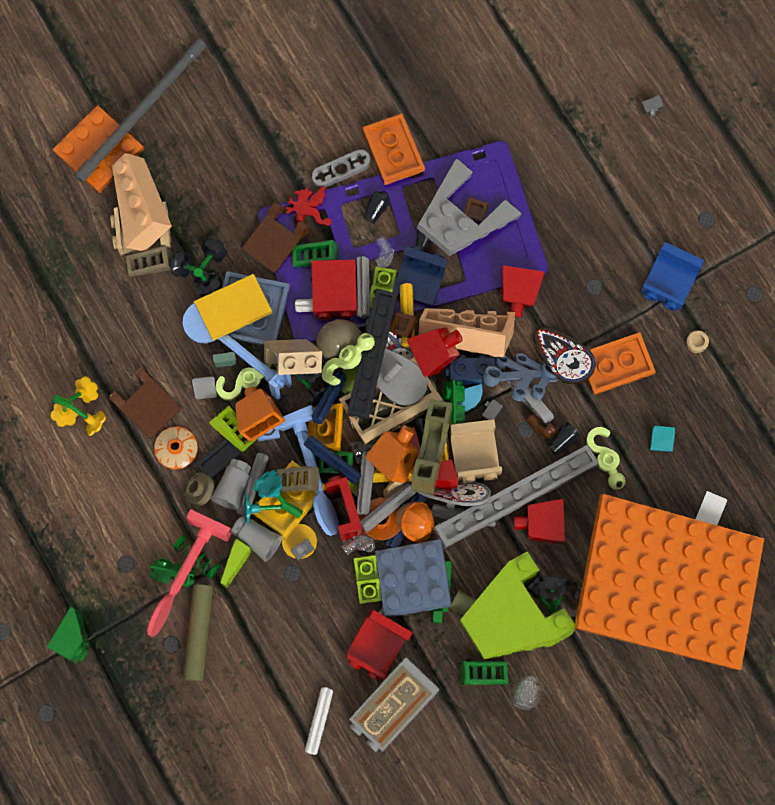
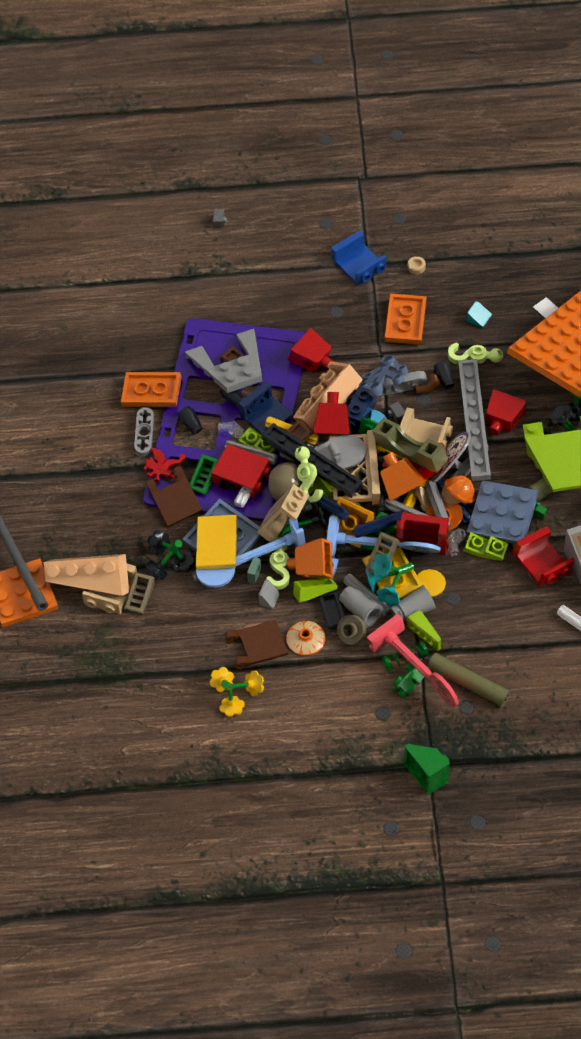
camera: 60 degrees left, 20 degrees down
flat silver piece [291,539,314,561] -> none
shield [535,327,596,385] -> none

